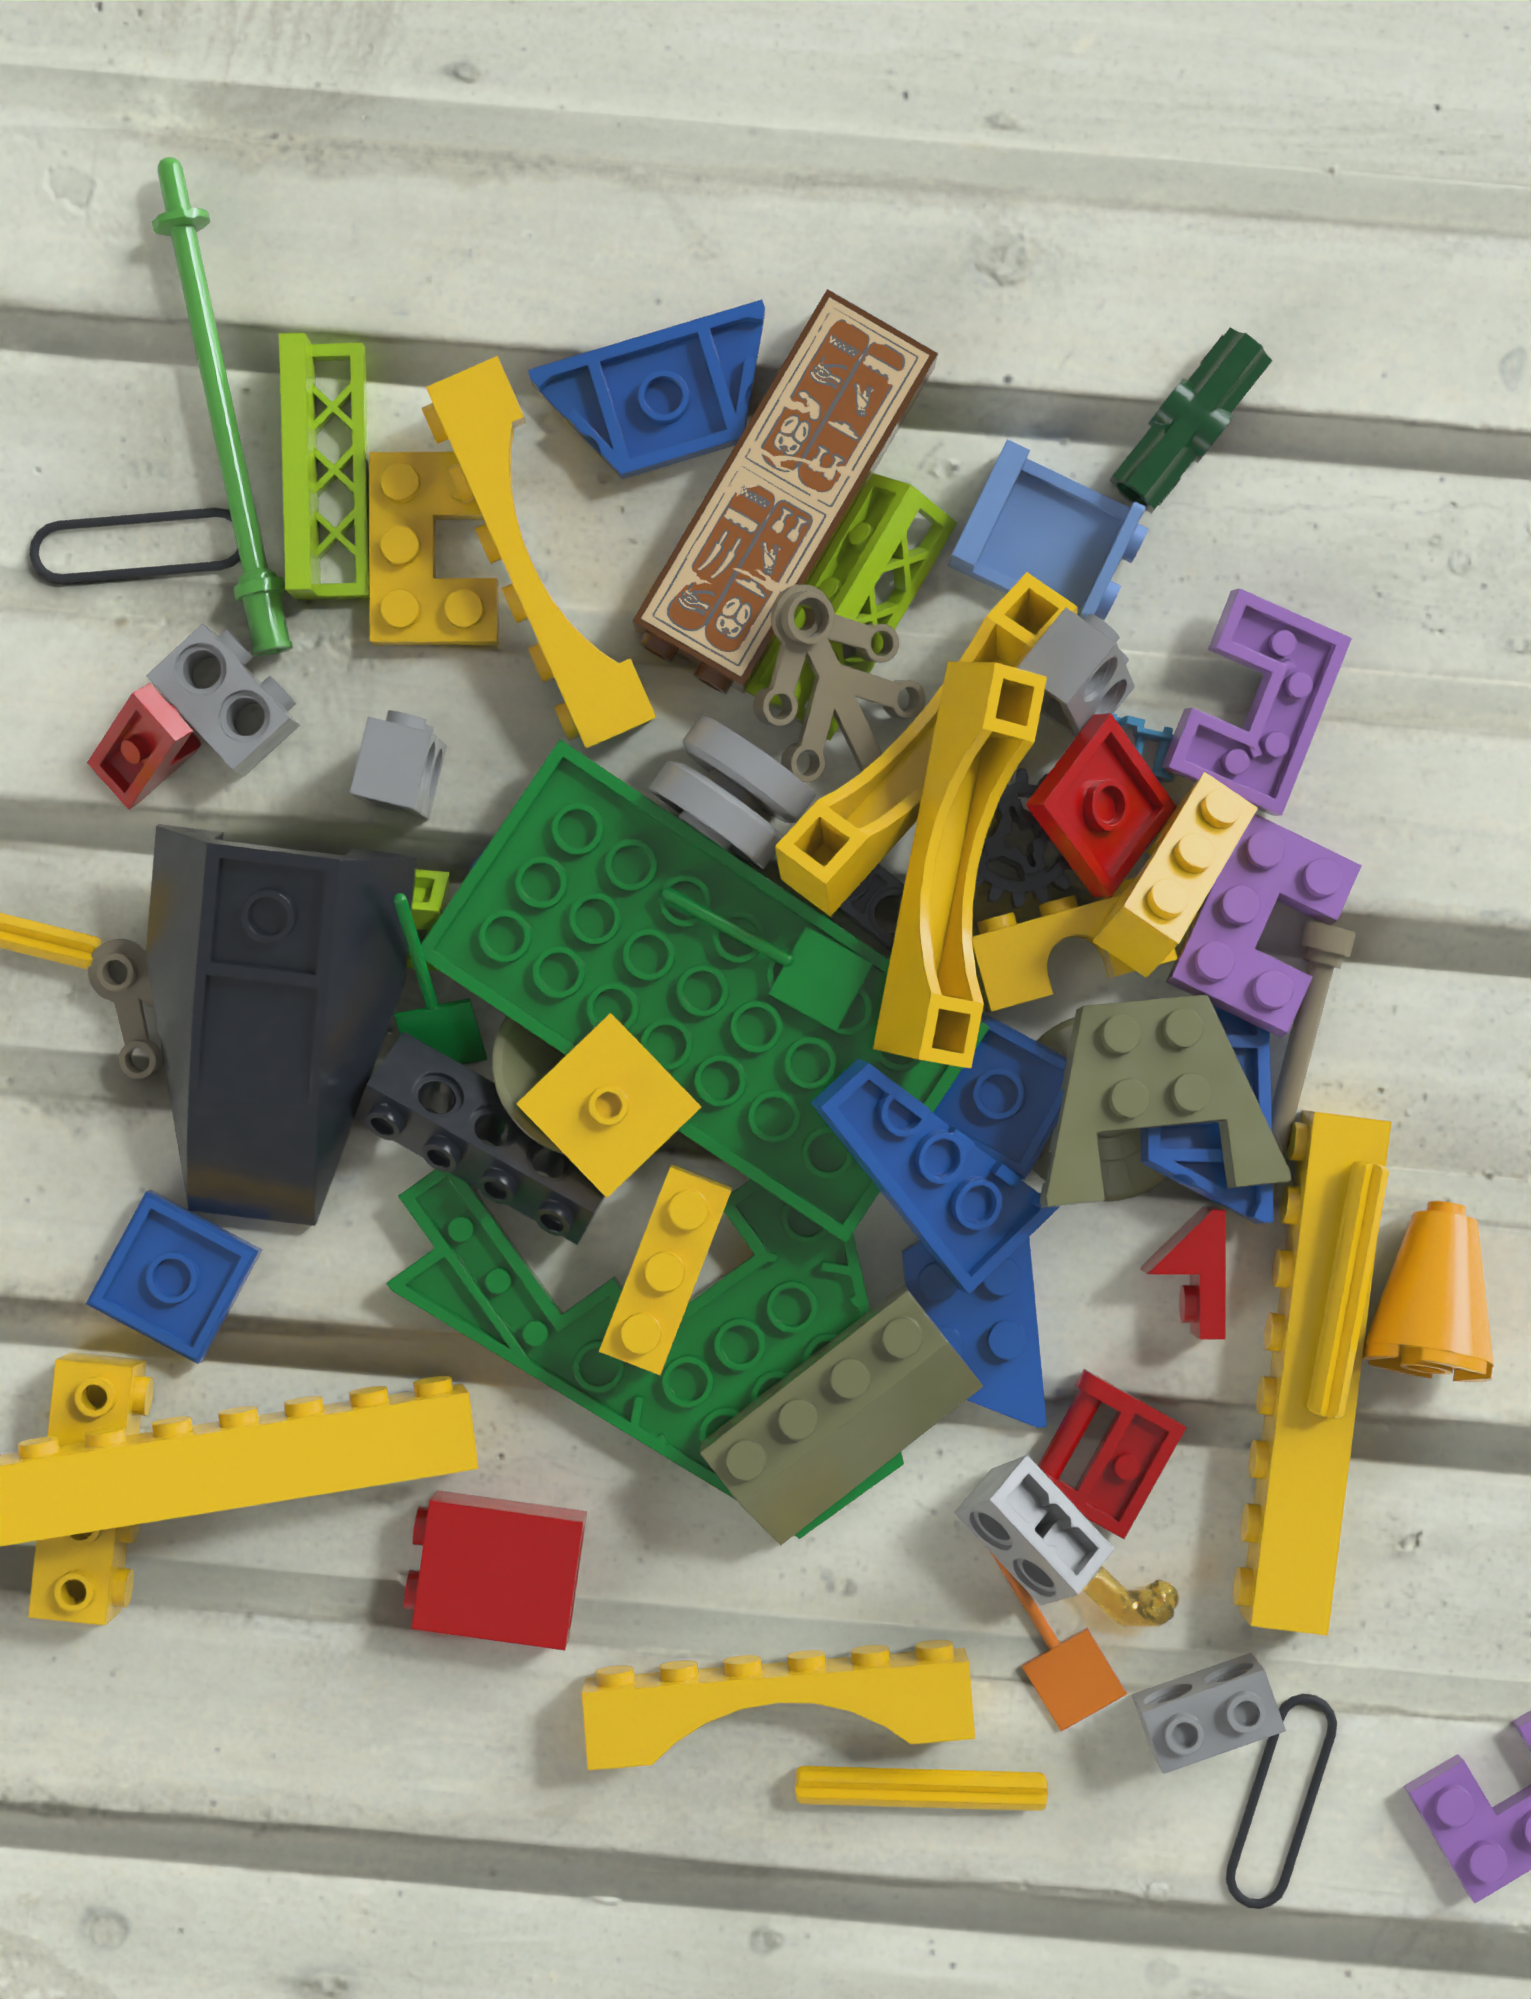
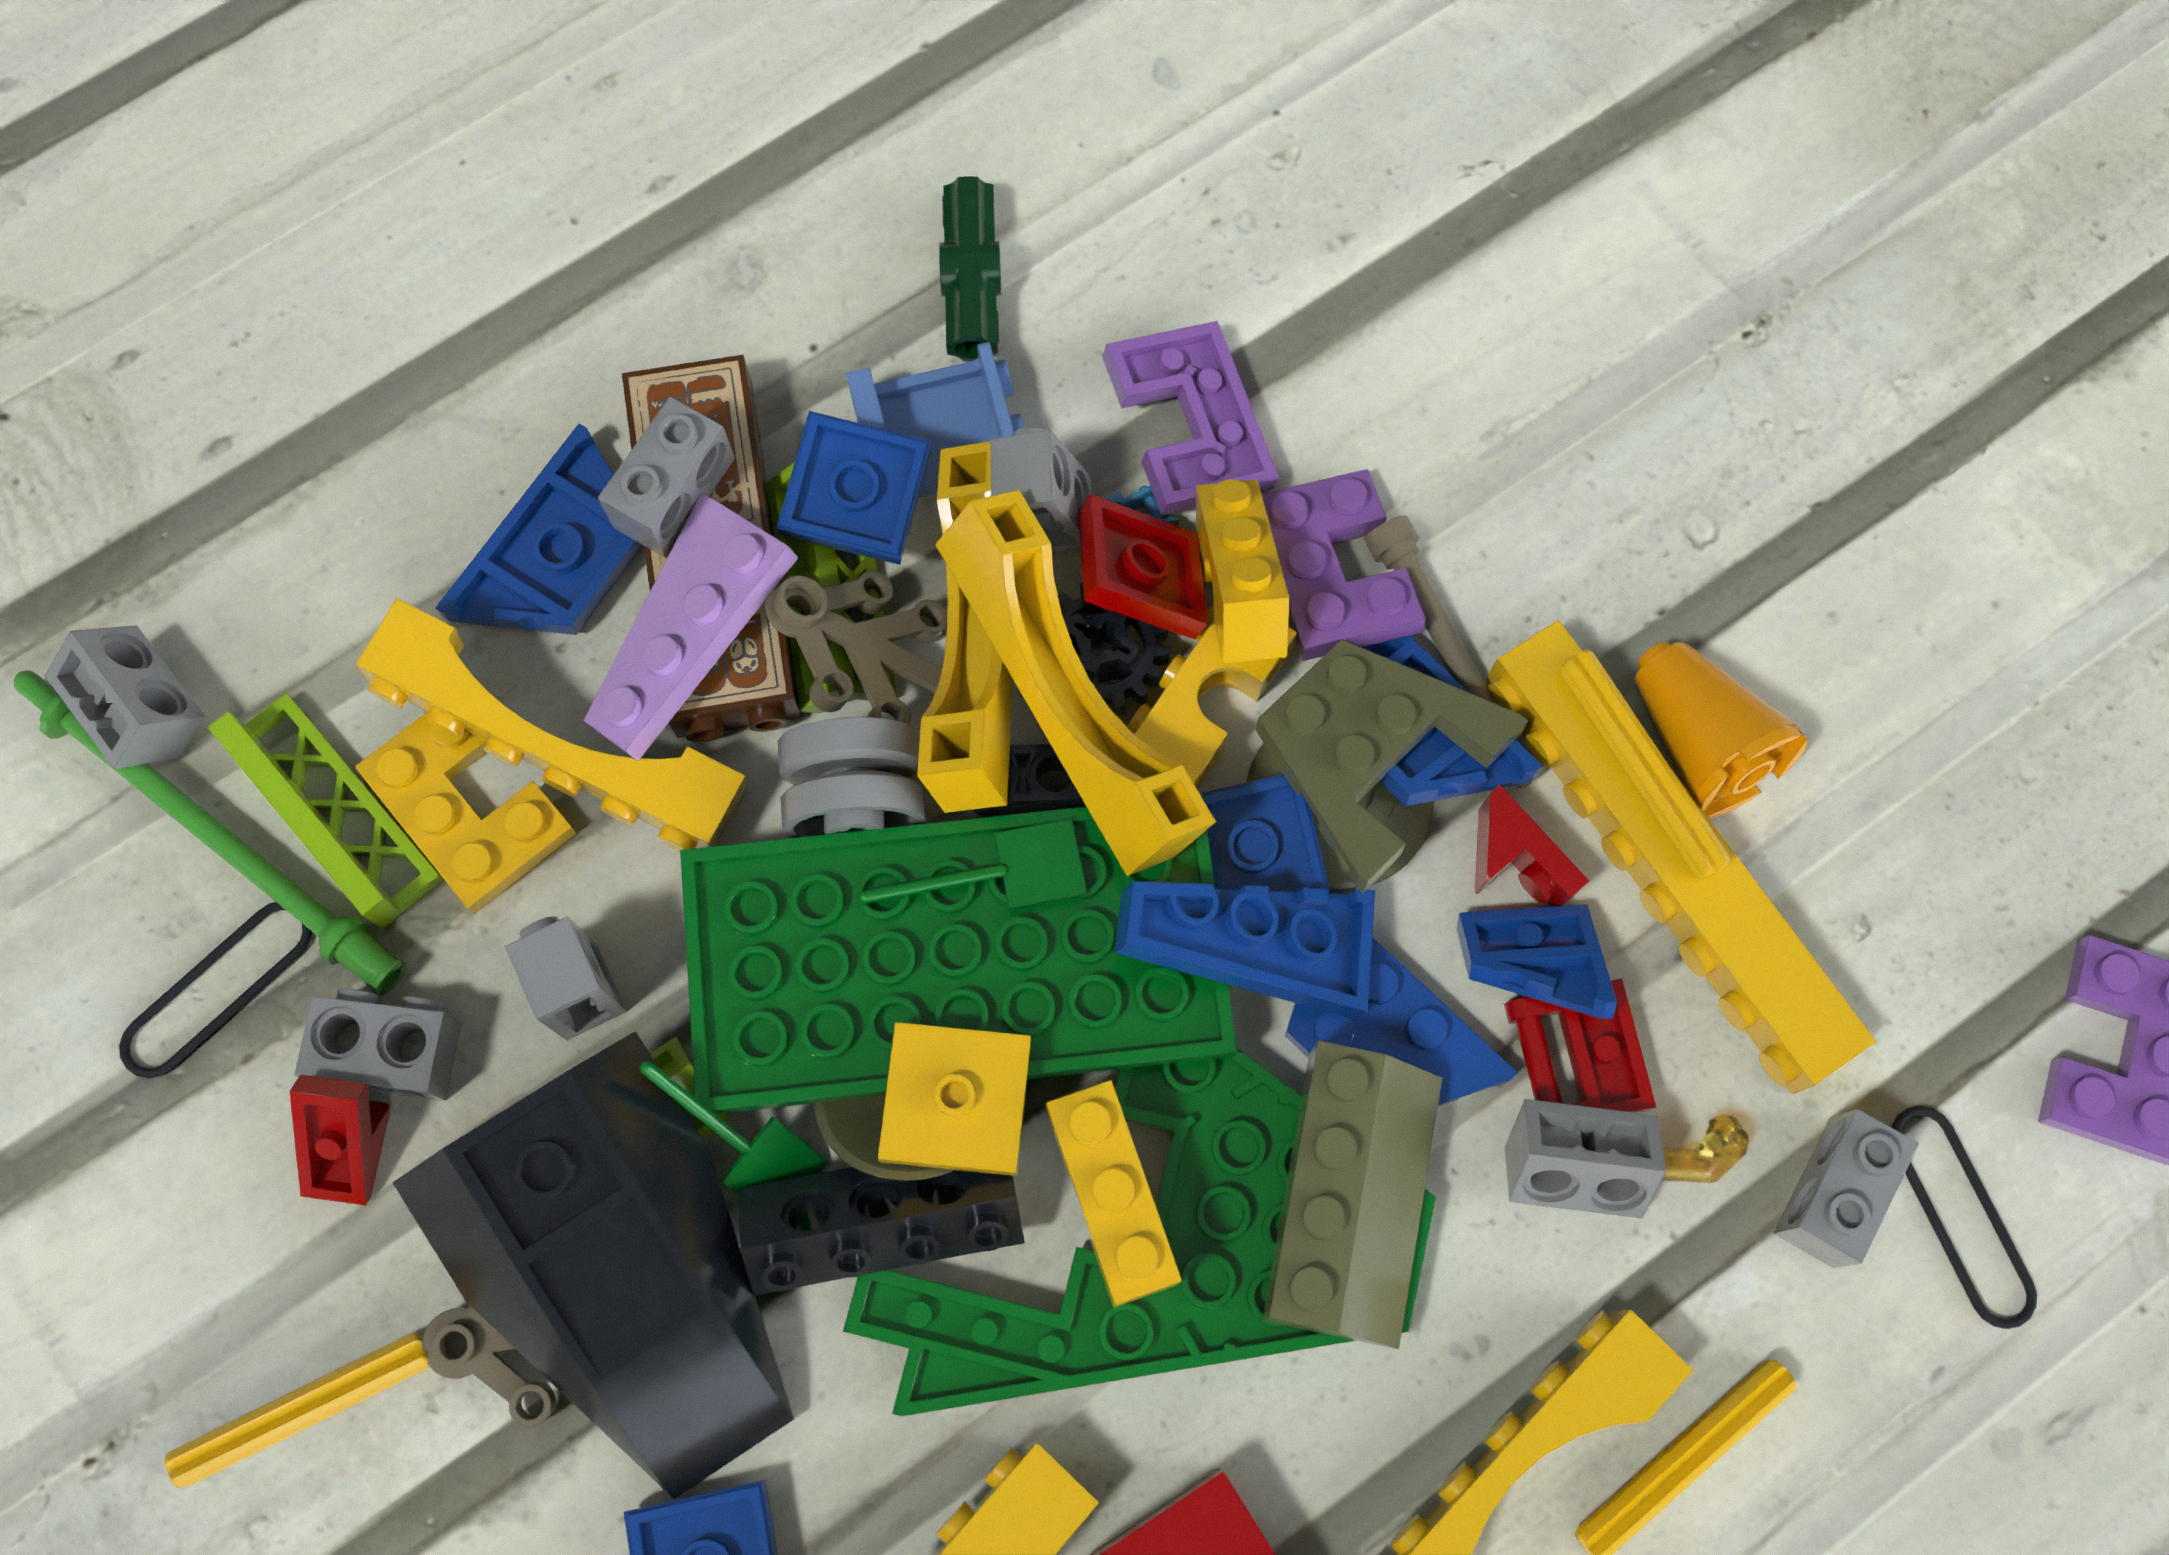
camera: 40 degrees left, 15 degrees down
orange piece [990,1552,1127,1732] -> none
none -> light grey brick [45,625,206,769]
none -> lavender wing [583,492,798,761]
none -> light grey brick [597,397,735,558]
none -> blue plate [776,411,931,565]
none -> blue wing [1457,904,1617,1019]

